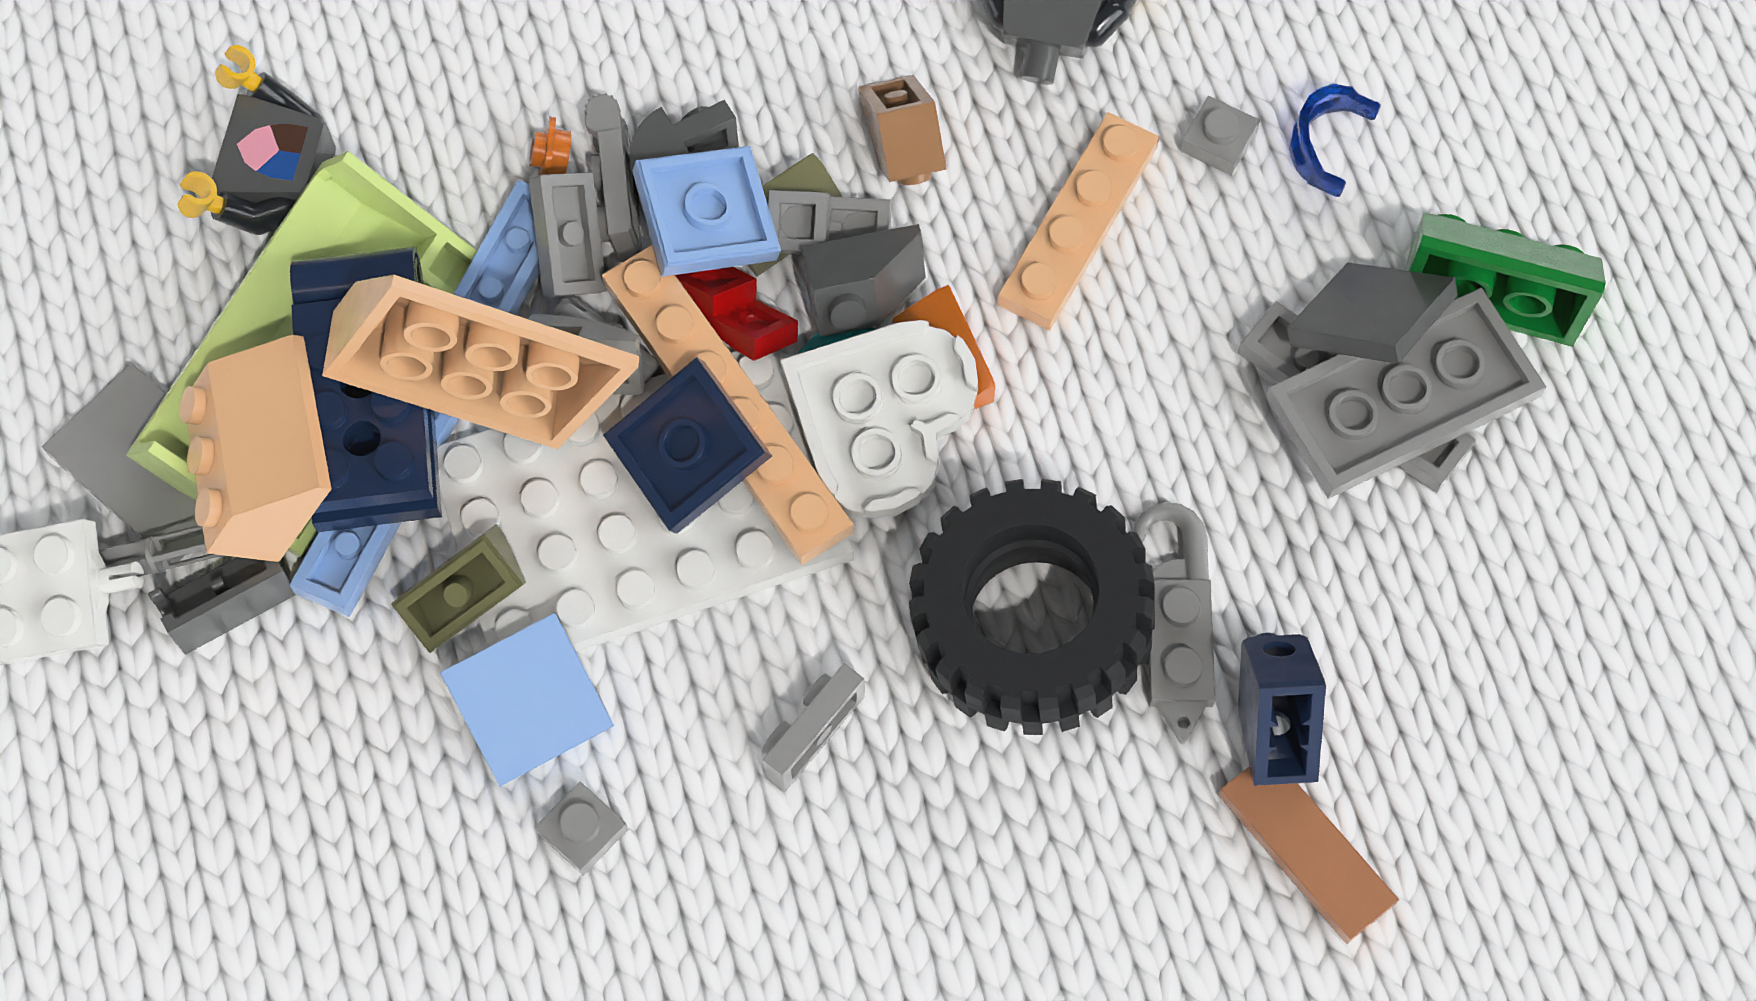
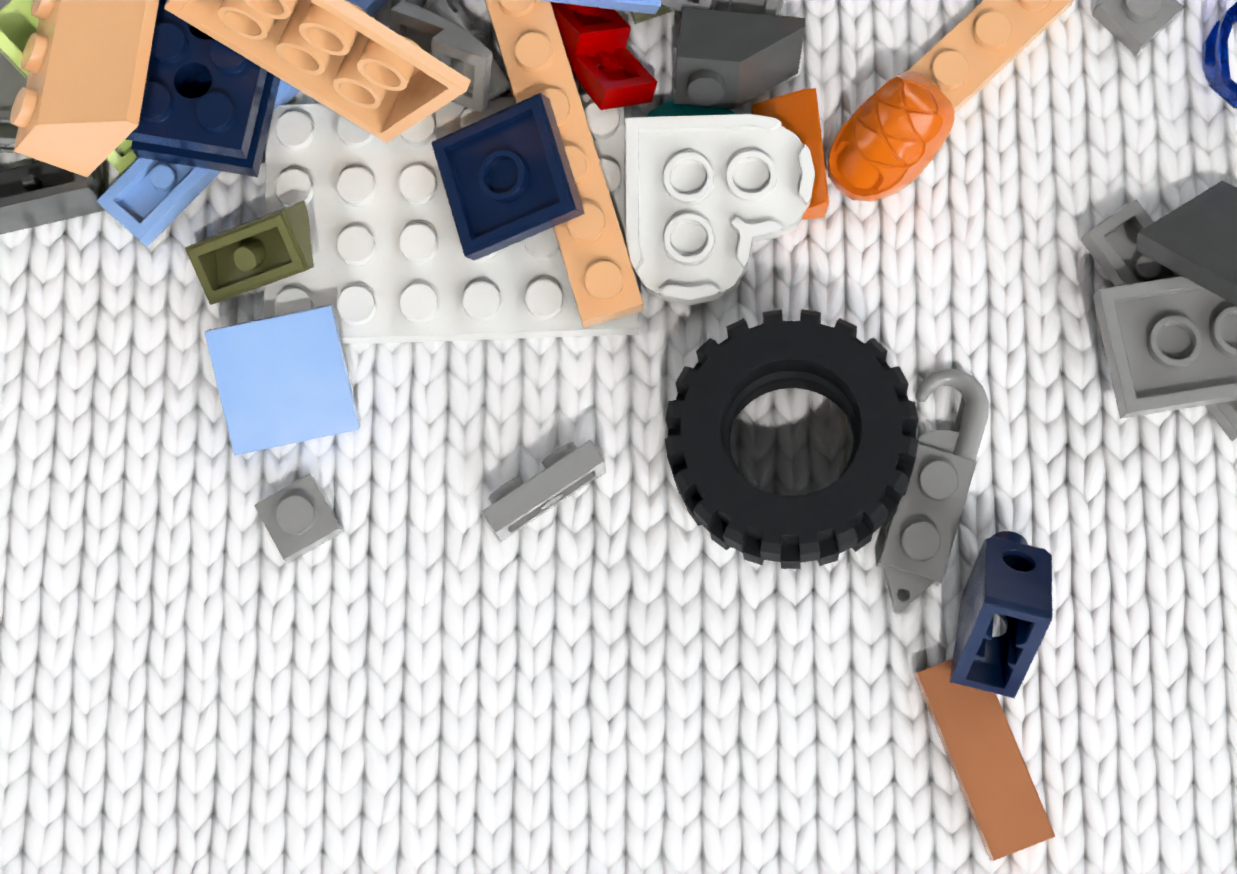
camera: 20 degrees right, 10 degrees up
none -> orange piece [827,71,955,202]

